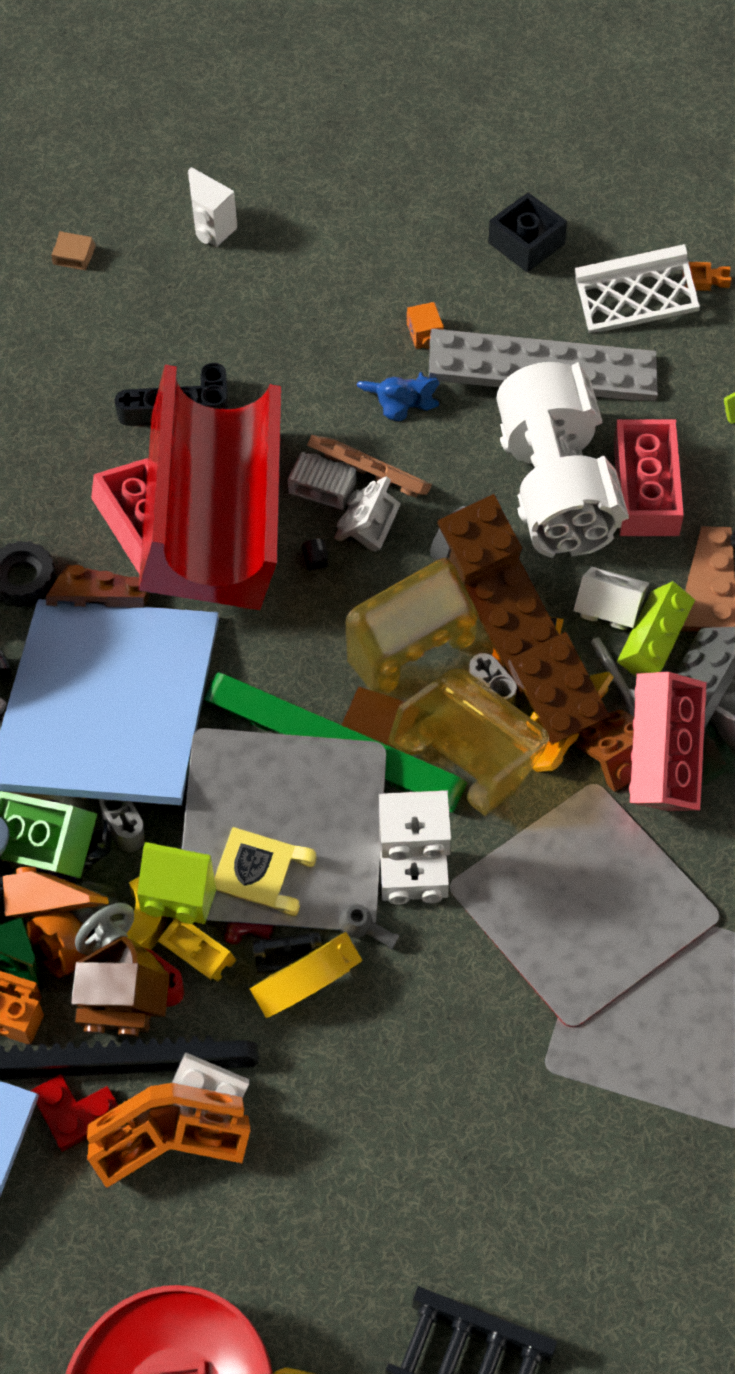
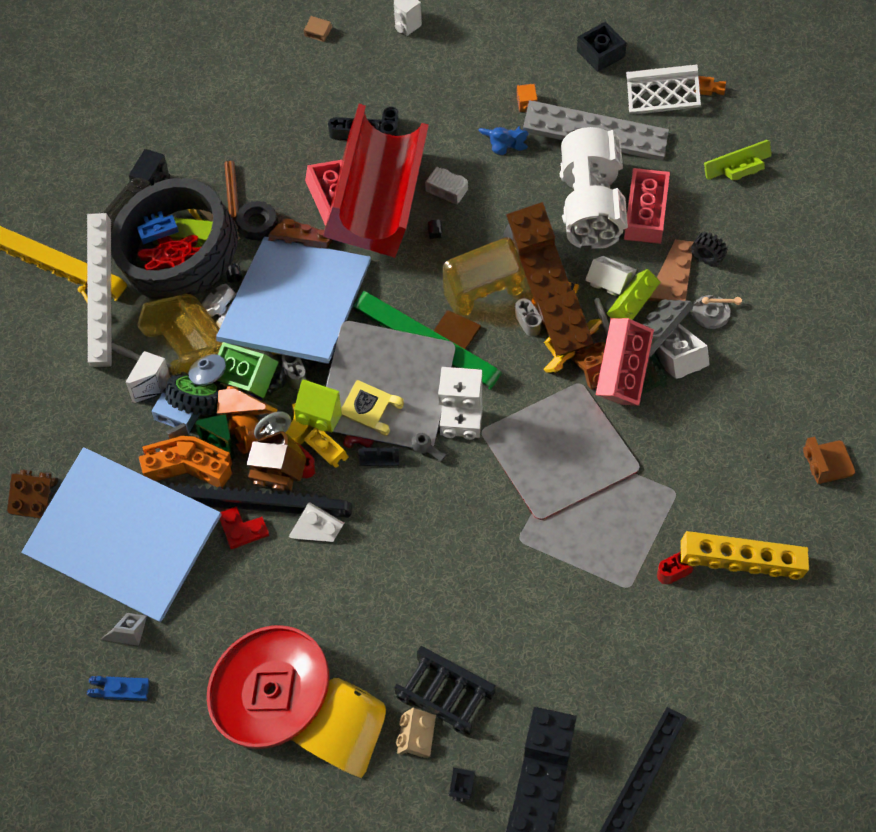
camera: 10 degrees right, 0 degrees up
orange brick [87,1083,251,1188] -> none
yellow arch [250,932,362,1018] -> none
nougat wing [307,435,432,498] -> none
white bracket [335,476,401,552] -> none
clear yellow windscreen [388,669,549,816] -> none

